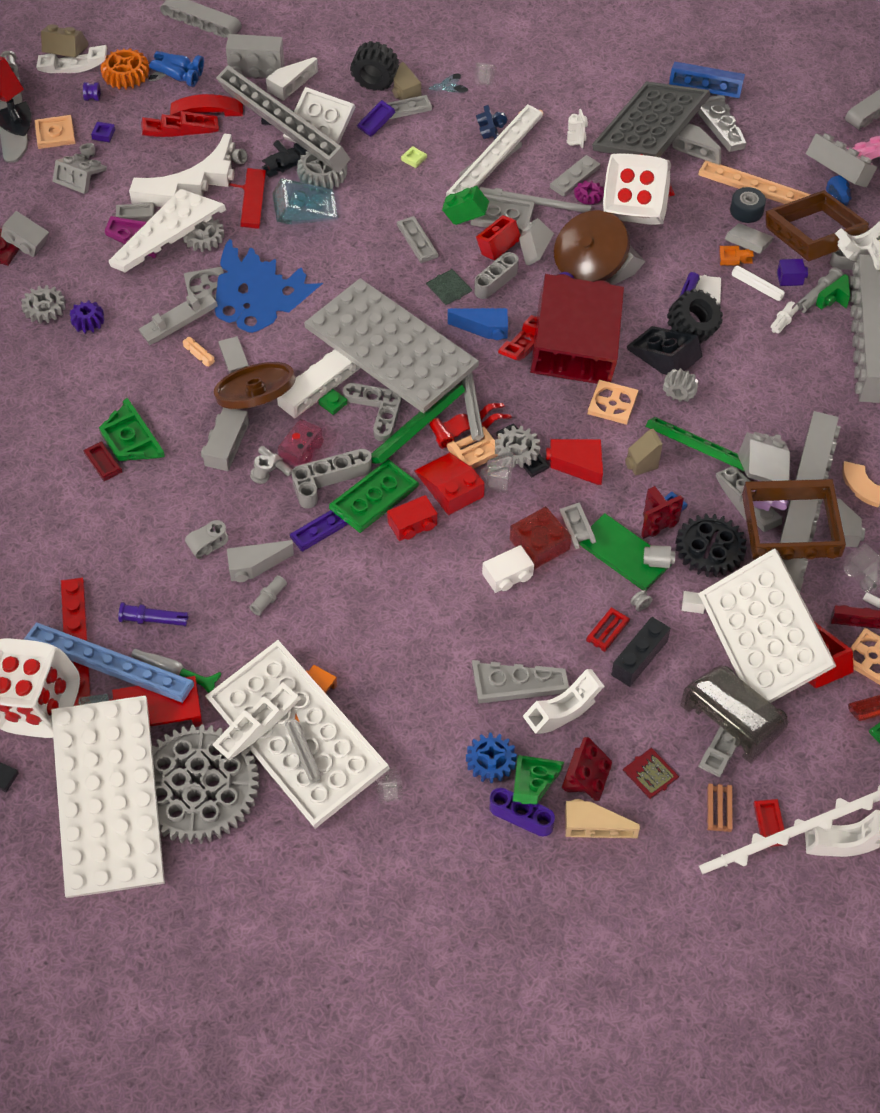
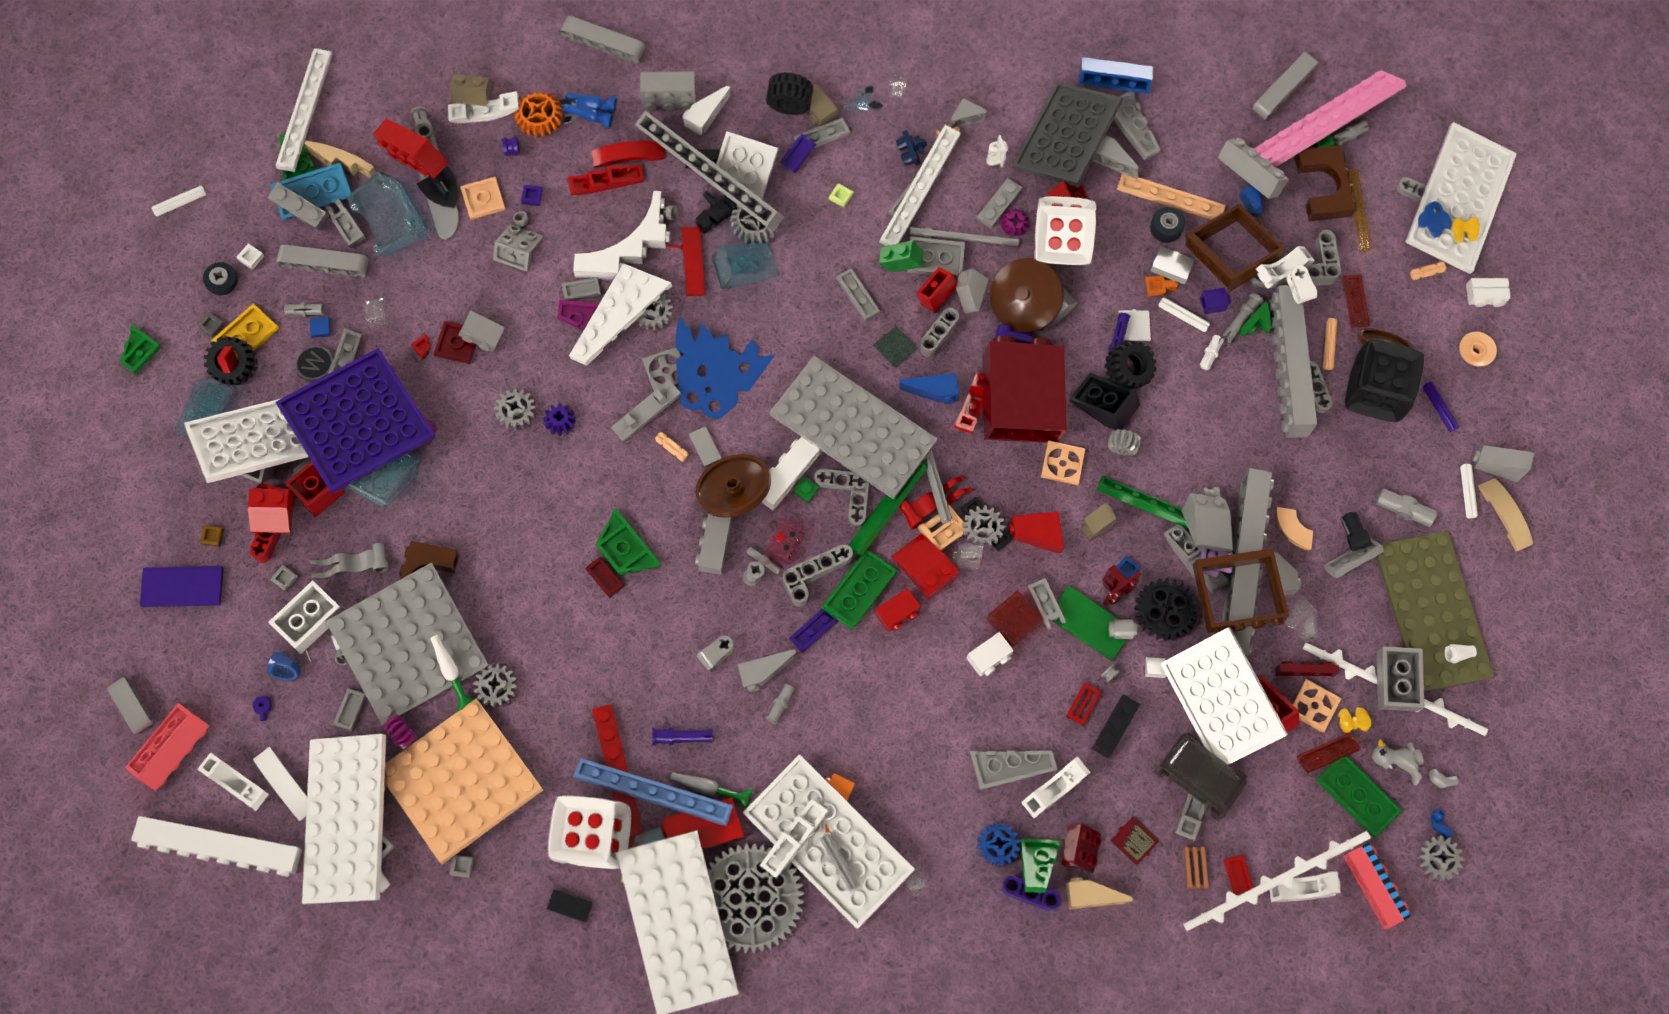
camera: 10 degrees left, 15 degrees up
none -> light grey slope [950,98,986,128]

